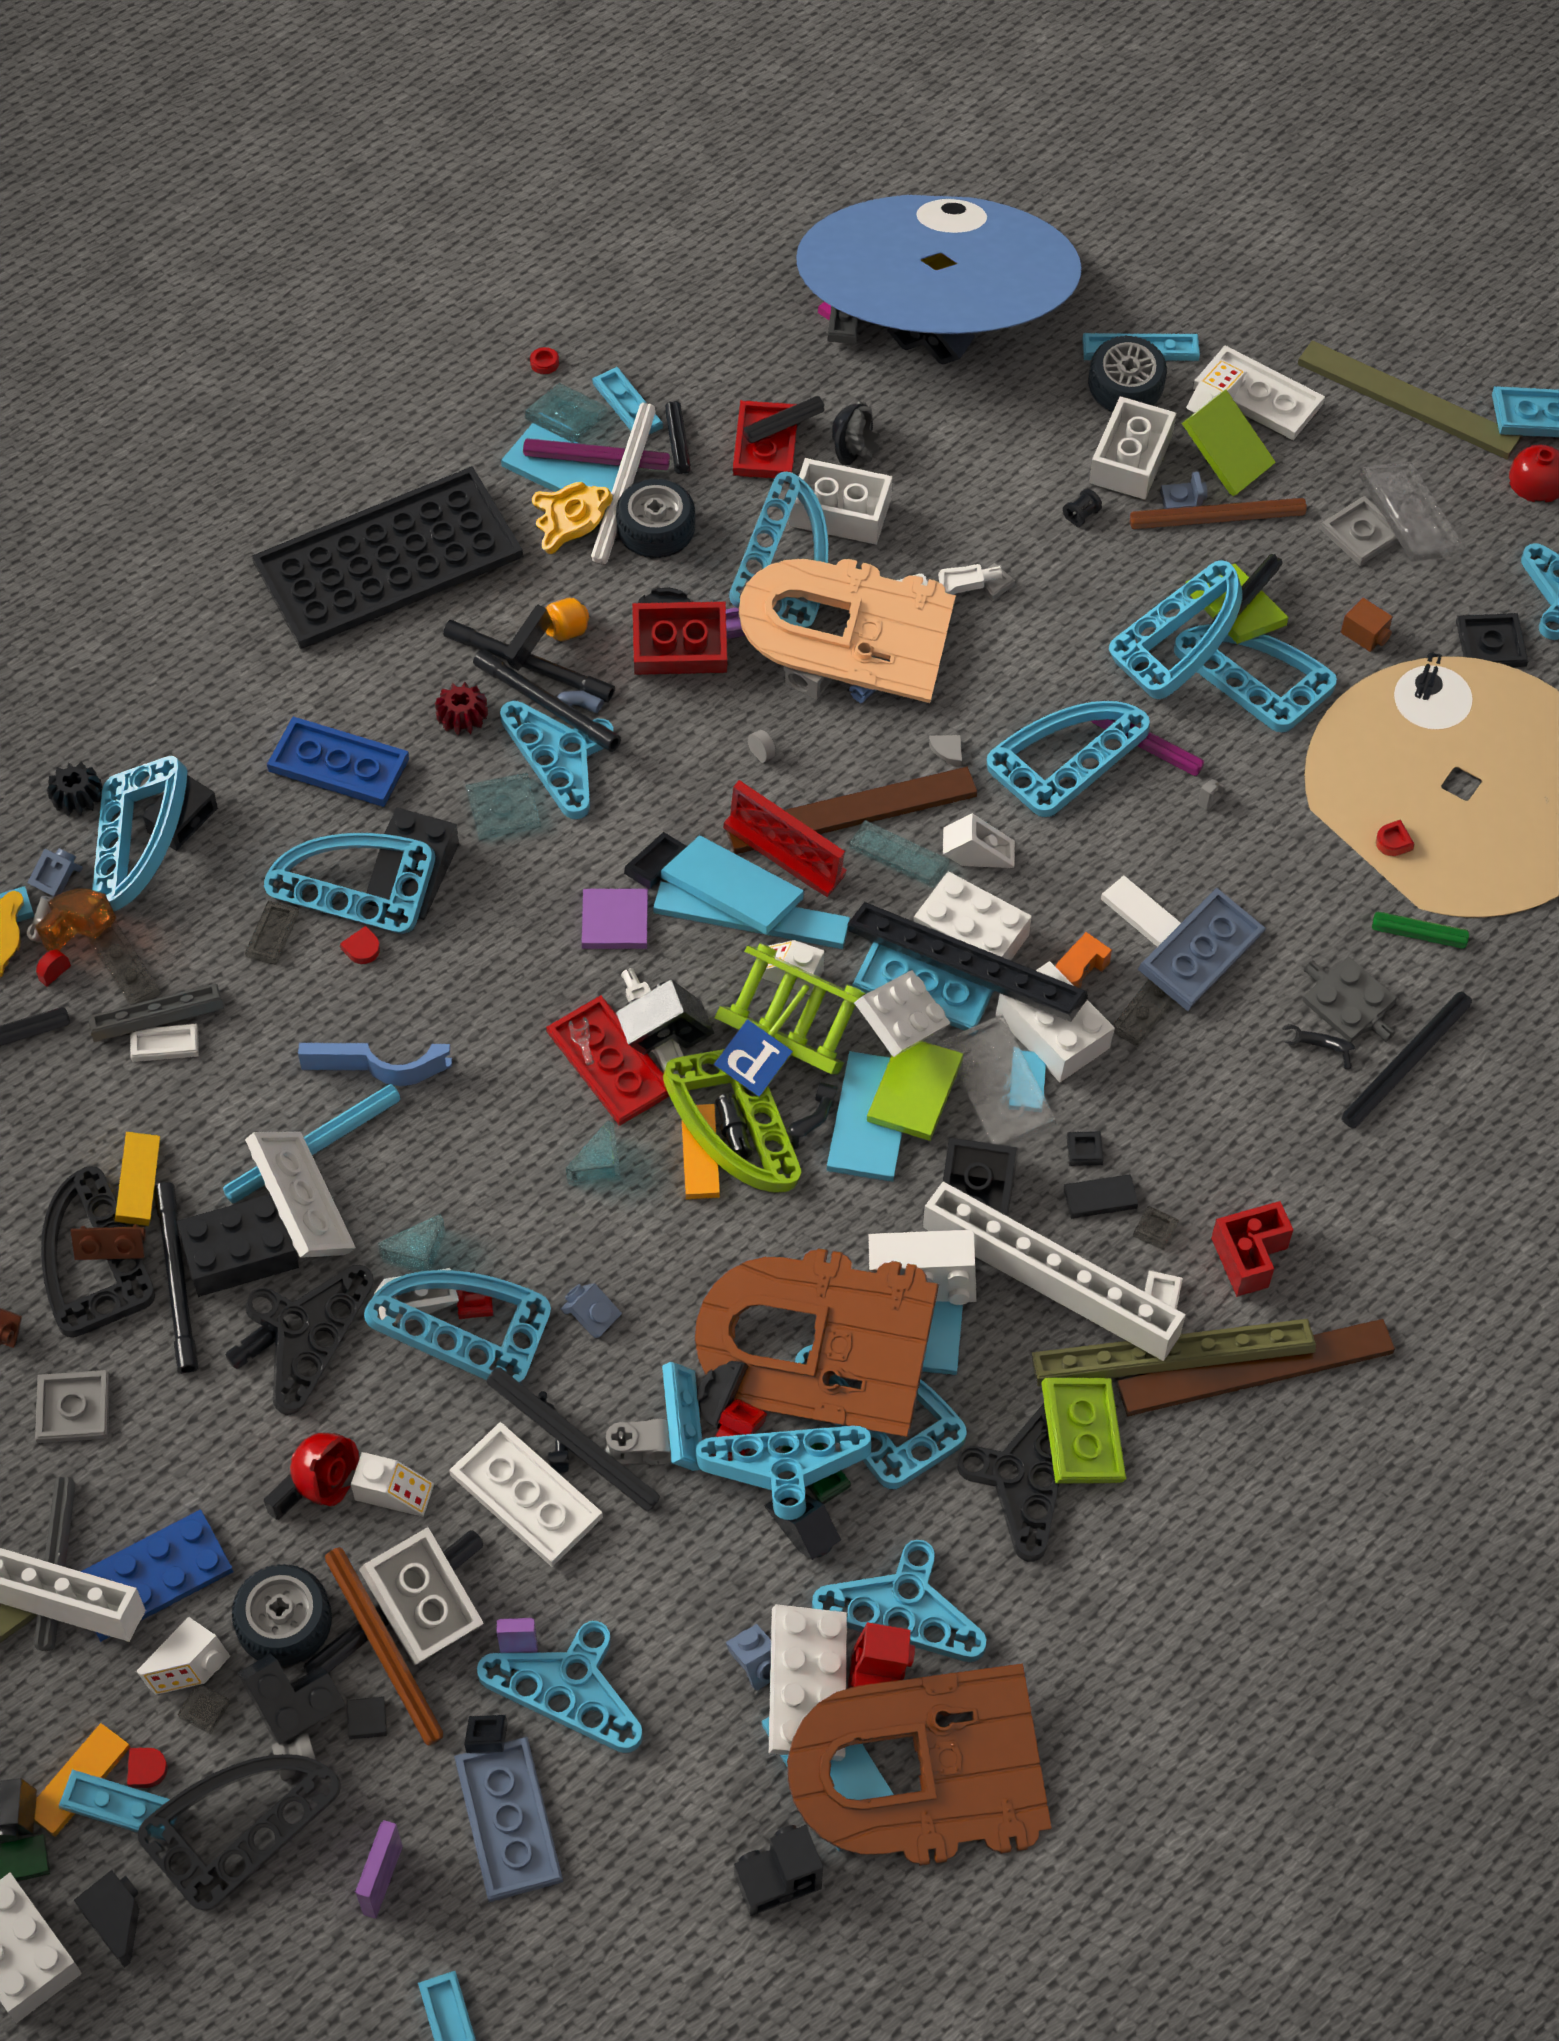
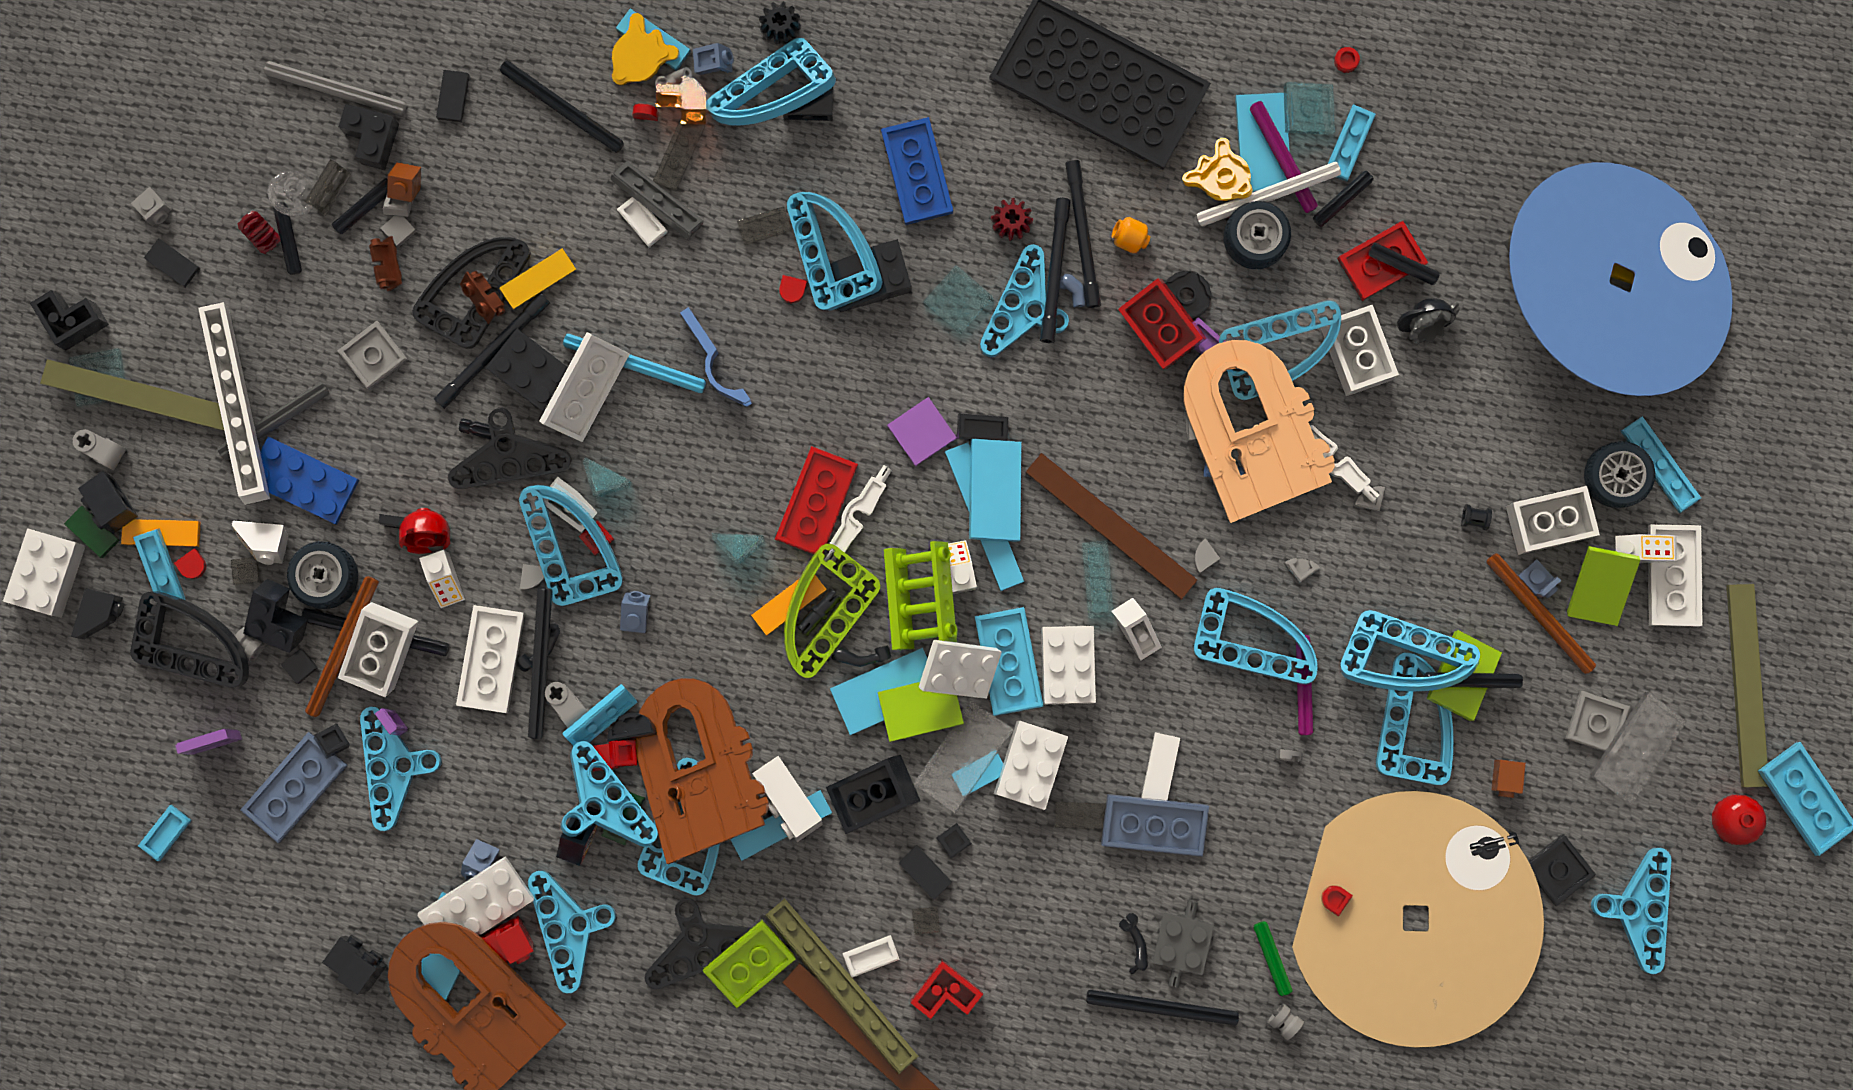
camera: 55 degrees right, 25 degrees up
black tile [504,604,552,671] -> none
clear hand [569,1017,594,1065] -> none
black brick [616,979,714,1055] -> none
blue piece [714,985,809,1097] -> none
red fence [723,780,847,897] -> none
light grey tile [748,730,776,763] -> none
black tile [847,902,1088,1022] -> none
white brick [923,1182,1186,1361] -> none
orange leg [1055,932,1112,988] -> none
none -> light grey tile [520,564,549,590]
none -> light grey wheel [1267,1004,1304,1040]
none -> light grey tile [1285,558,1320,583]

